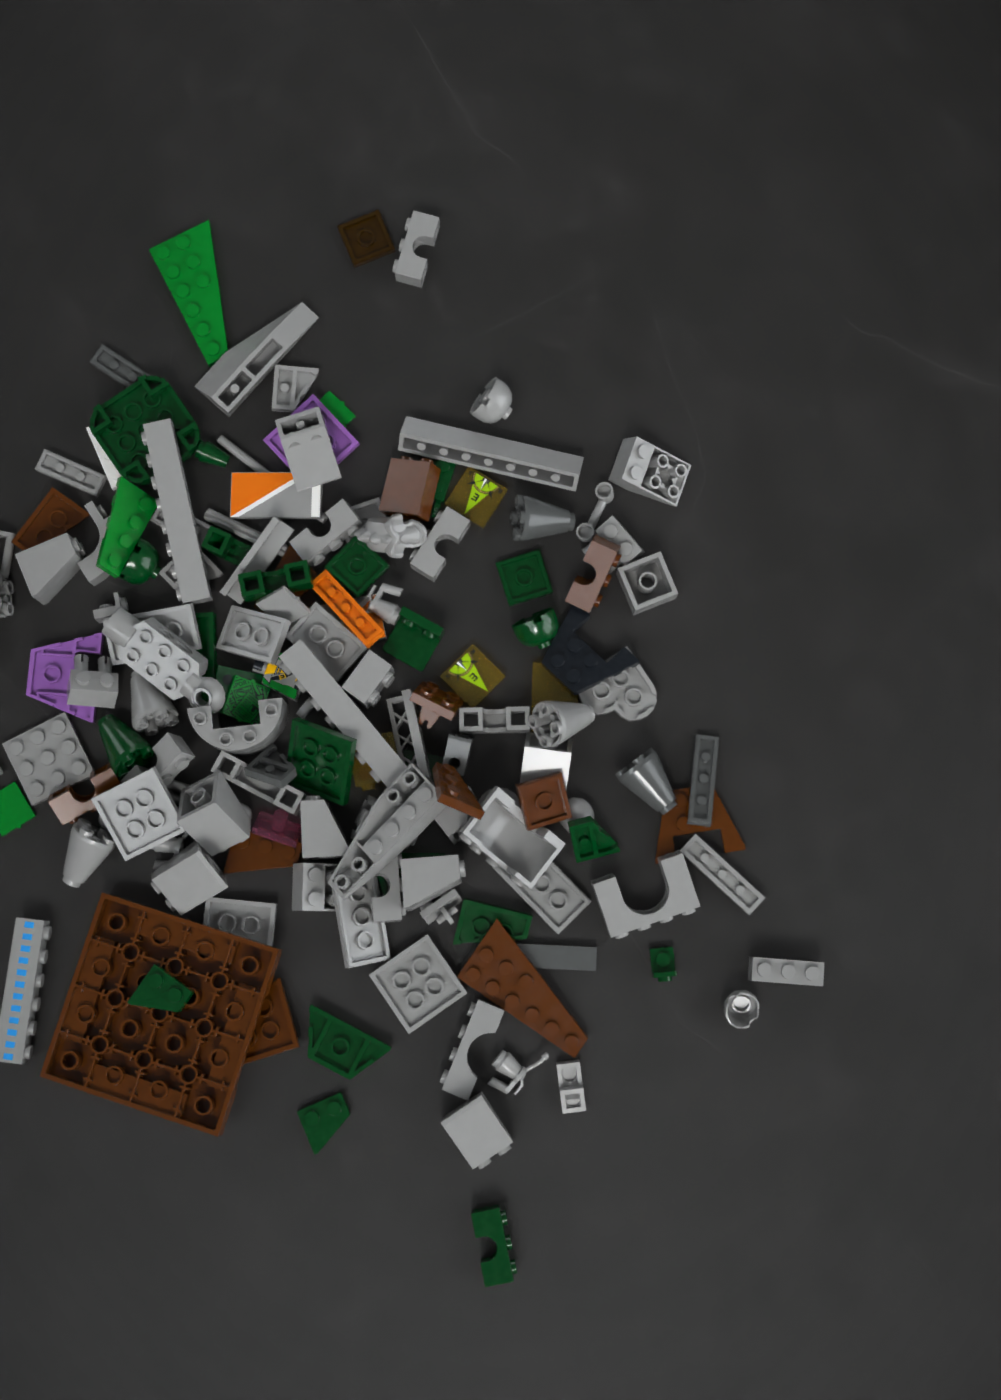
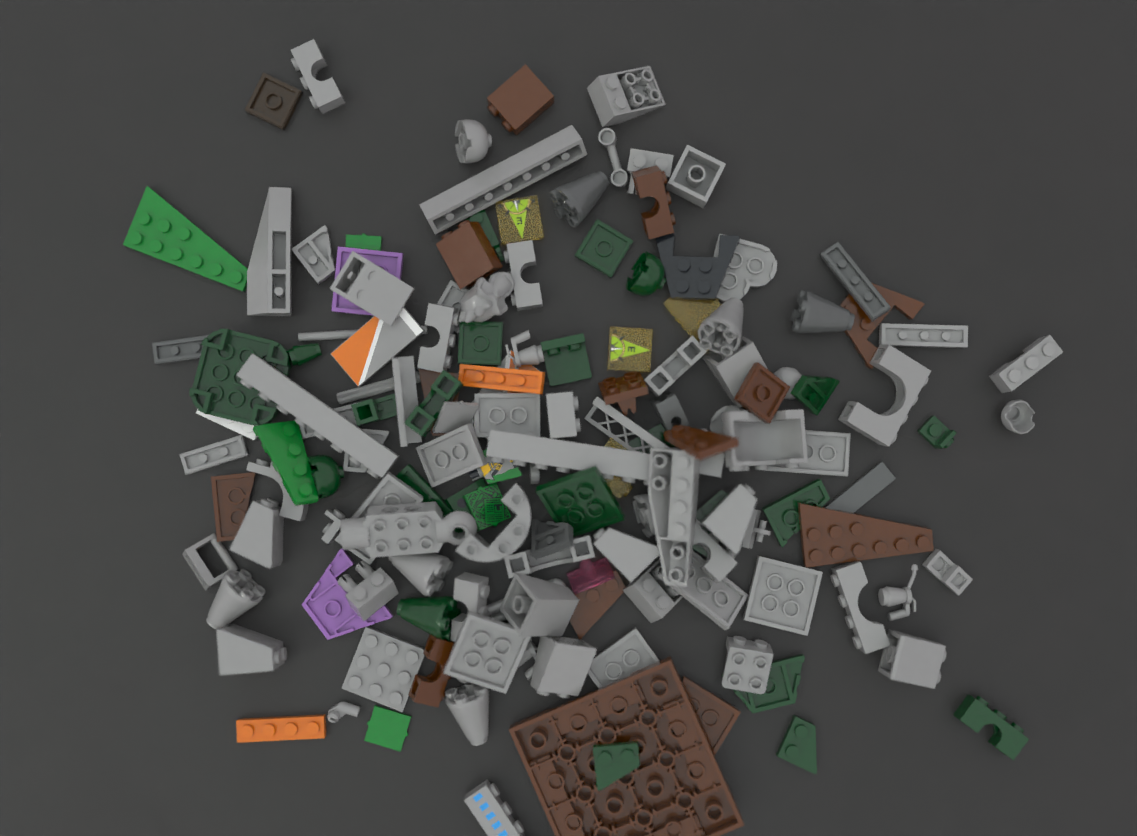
camera: 45 degrees left, 5 degrees up
none -> reddish brown brick [487,64,554,136]
none -> light grey bracket [722,636,773,694]

